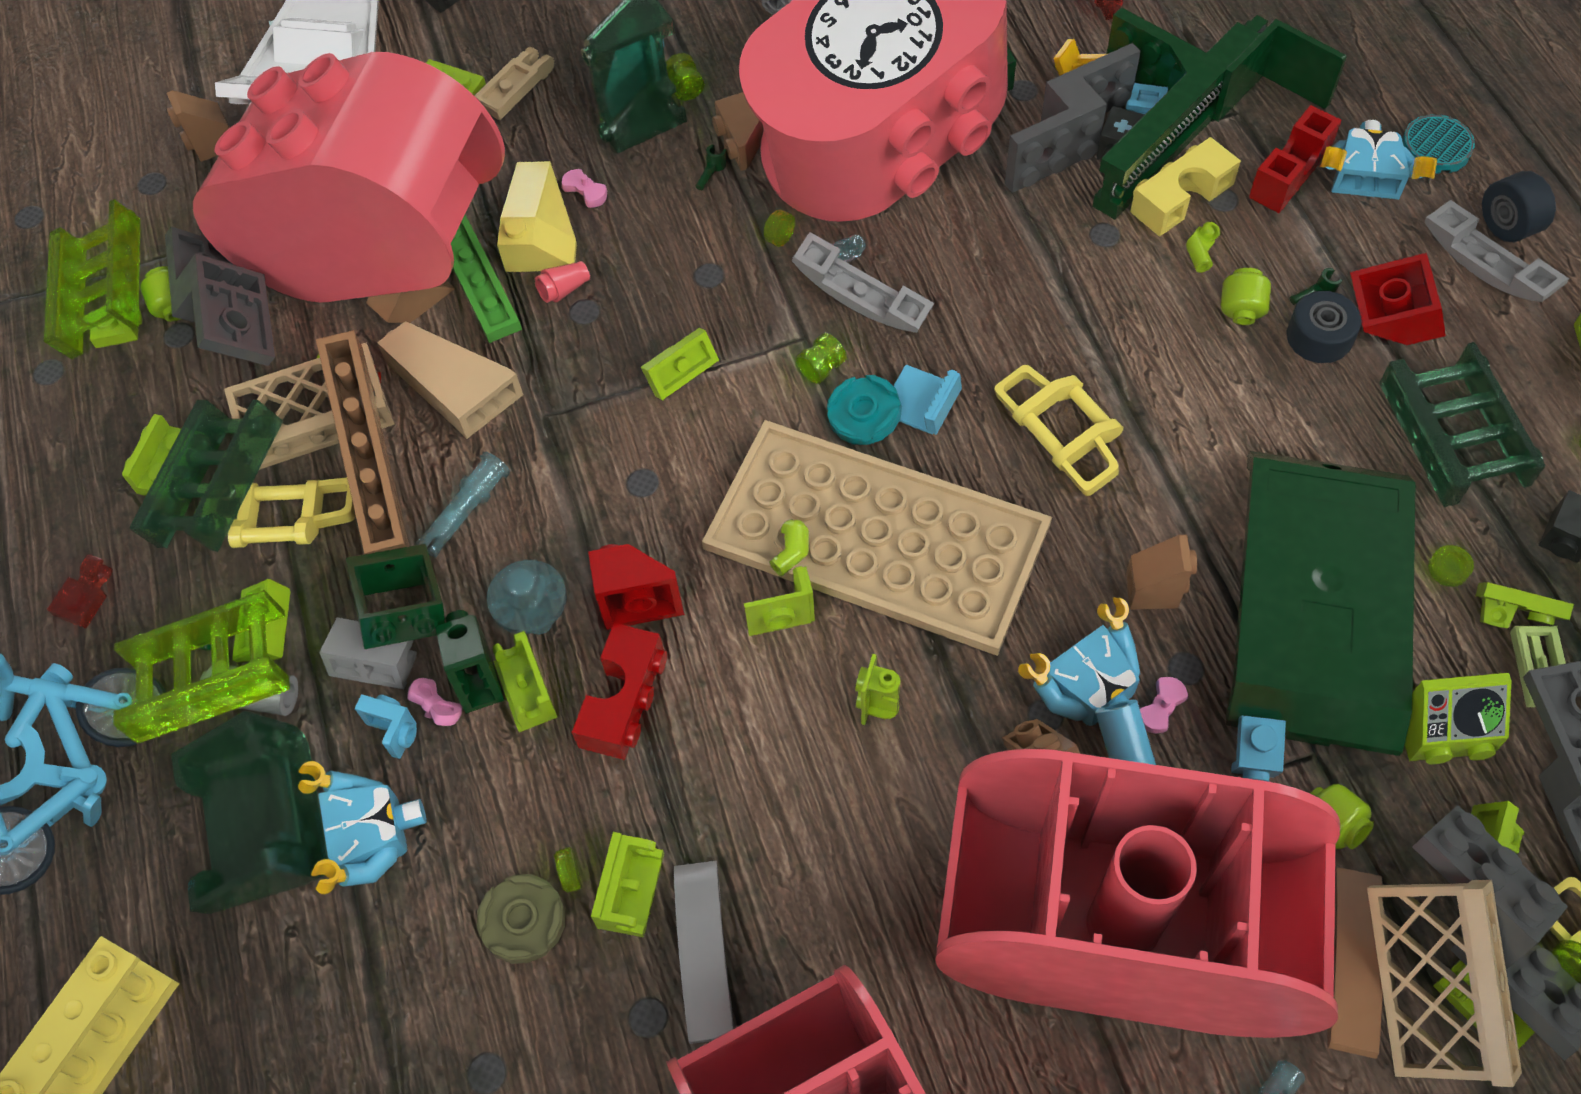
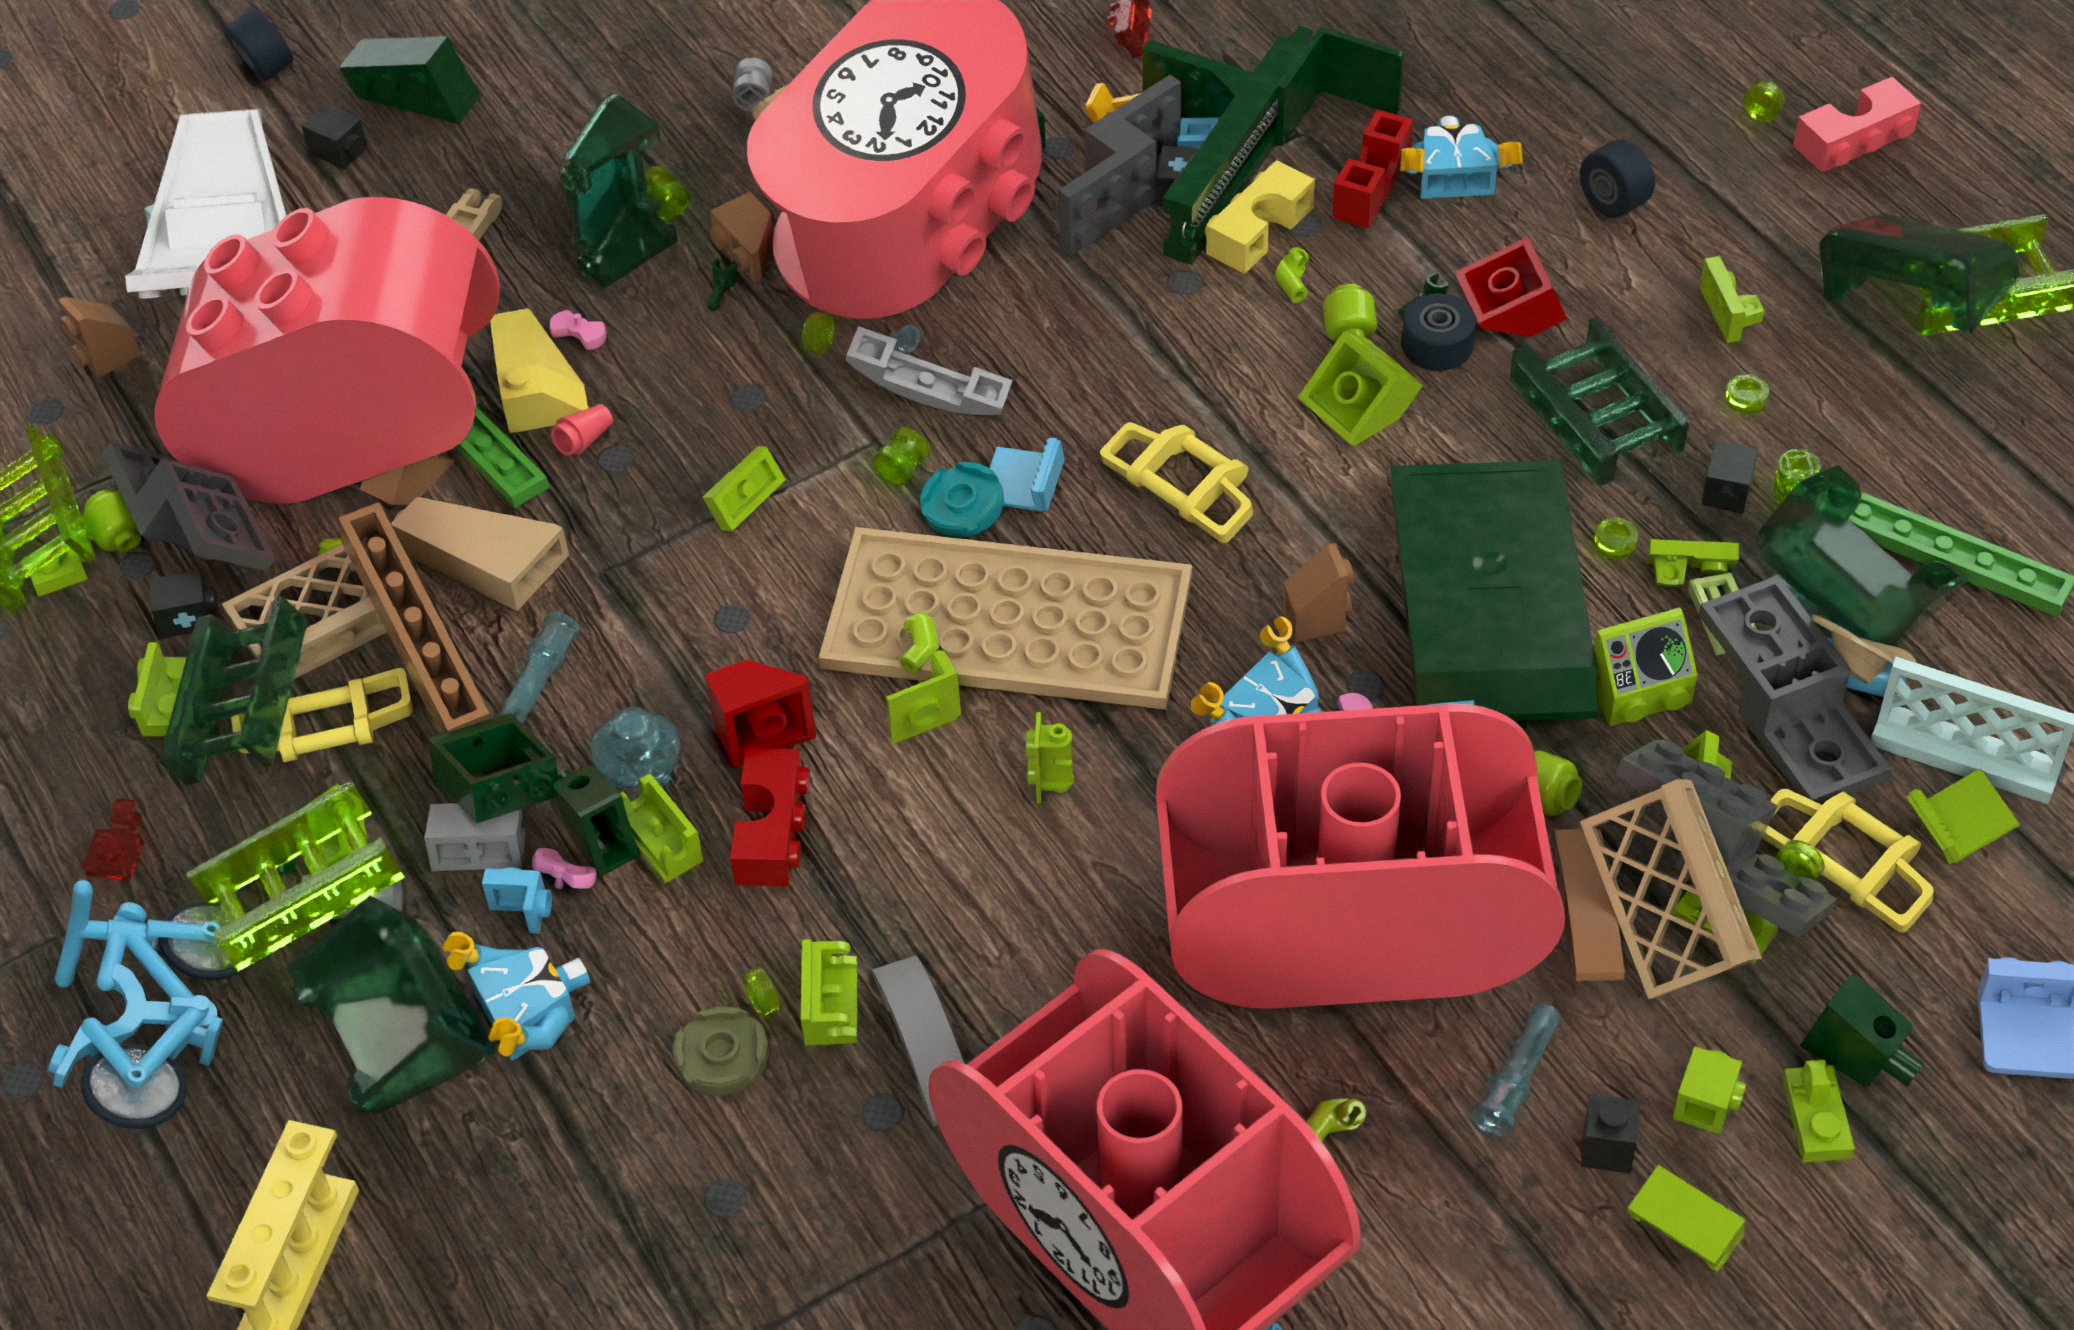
camera: 15 degrees left, 10 degrees down
tile [1402,114,1475,174] -> none
light grey slope [1425,200,1569,302] -> none
none -> pearl dark grey brick [149,570,219,639]
none -> lime slope [1297,331,1423,446]

